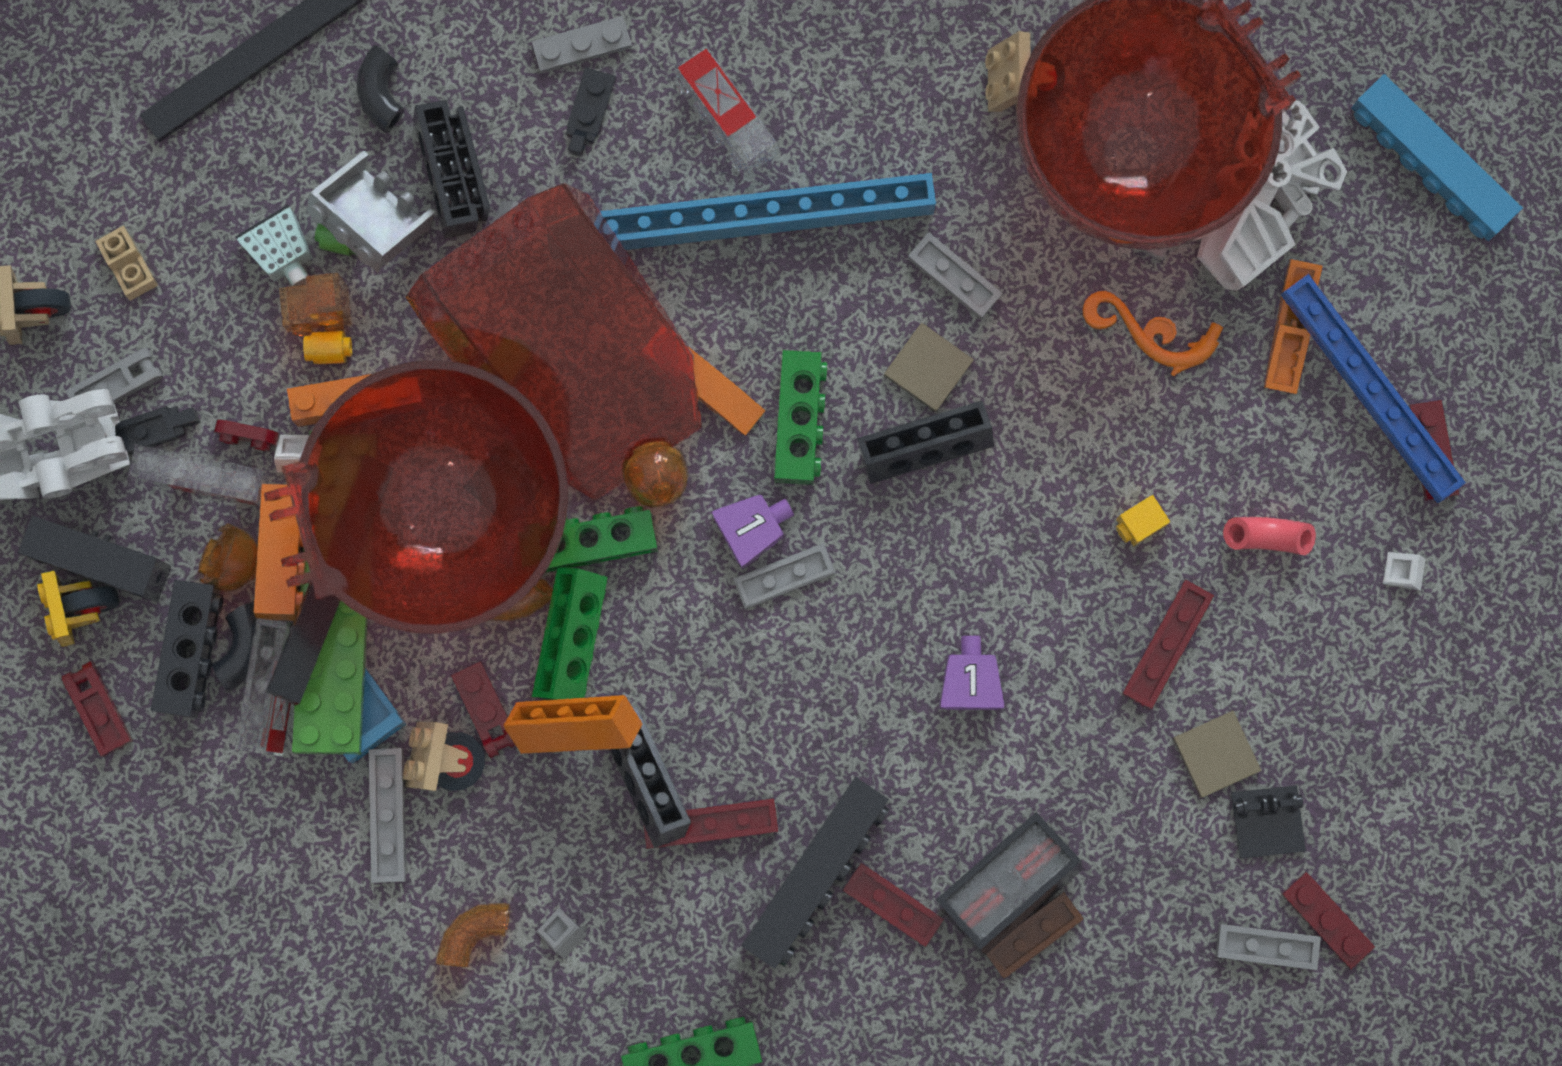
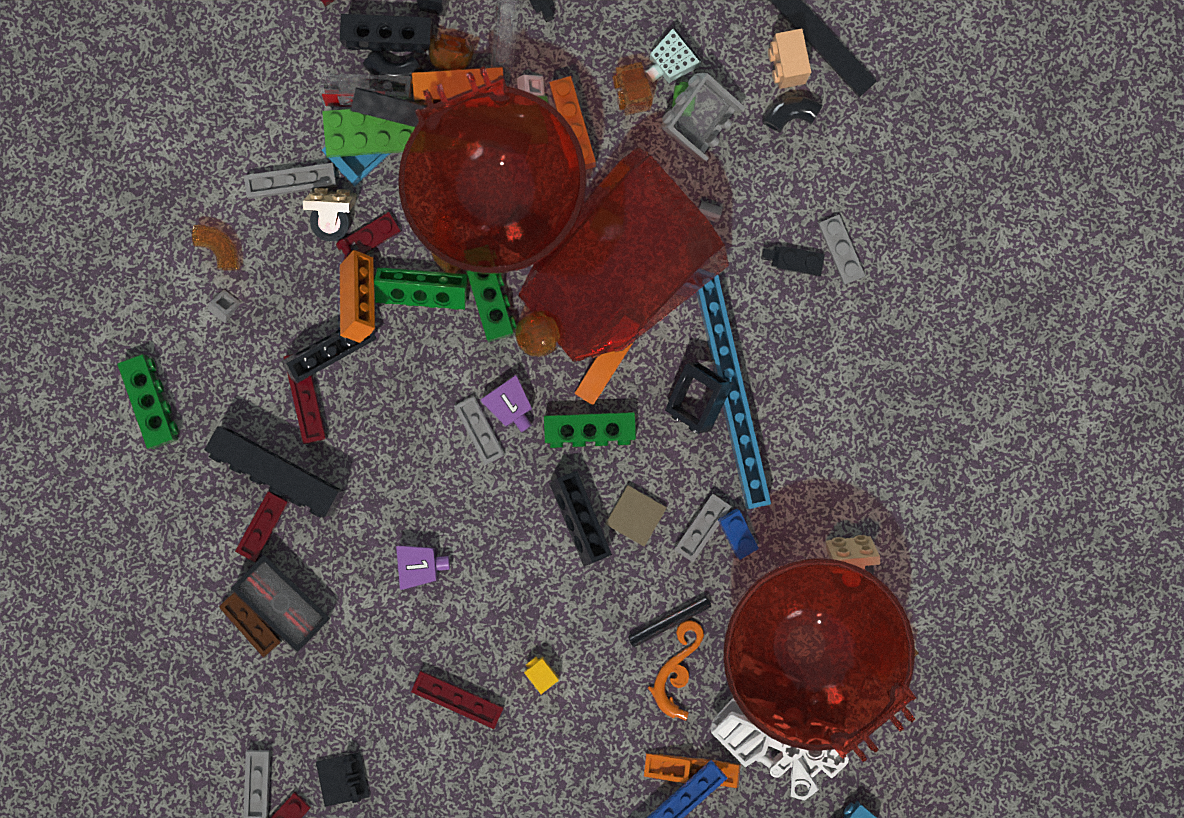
camera: 85 degrees right, 5 degrees up
dark red plate [213,419,280,452] -> none
yellow brick [303,331,352,364] -> none
black brick [413,100,490,239] -> none
clear brick [673,45,780,176] -> none
dark tan tile [1173,711,1262,798] -> none
coral cylinder [1223,517,1316,555] -> none
none -> black axle [628,596,711,647]
none -> black window [665,362,733,434]
none -> blue plate [718,508,759,560]
none -> light nougat brick [768,29,811,89]

